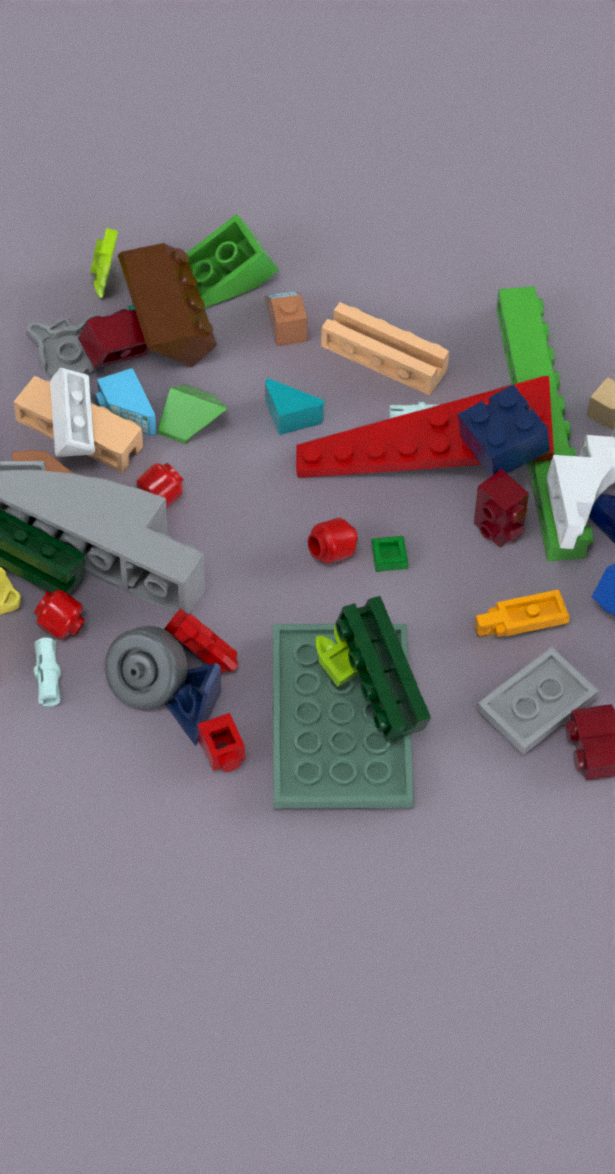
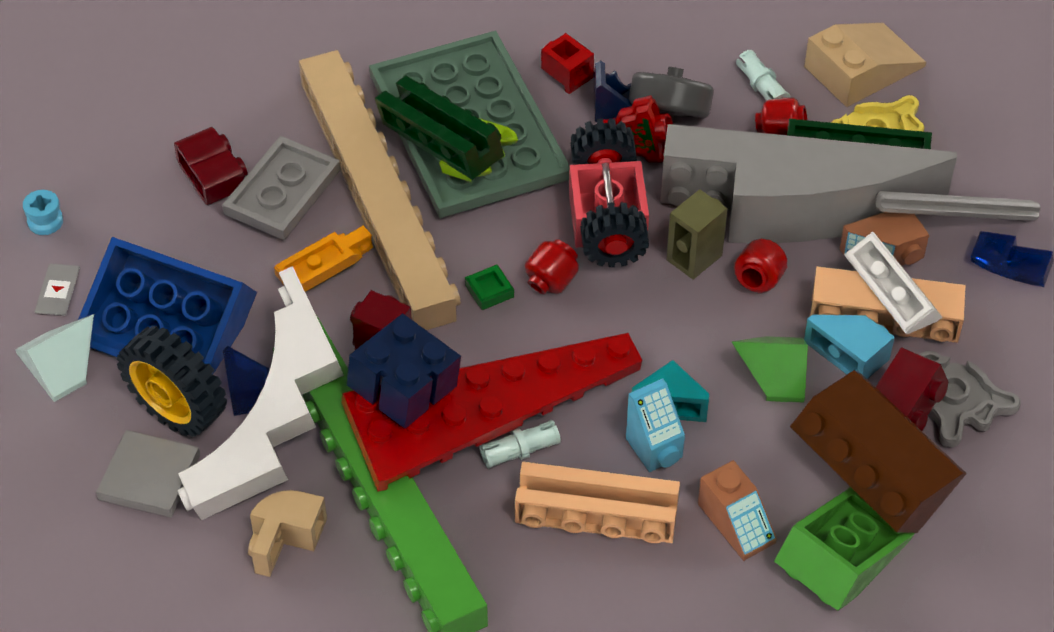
camera: 160 degrees right, 5 degrees down
lime plate [90,228,118,298] -> none
none -> tan brick [299,50,461,330]
none -> brick [569,118,649,267]
none -> slope [626,378,685,473]
none -> olive brick [666,189,727,280]

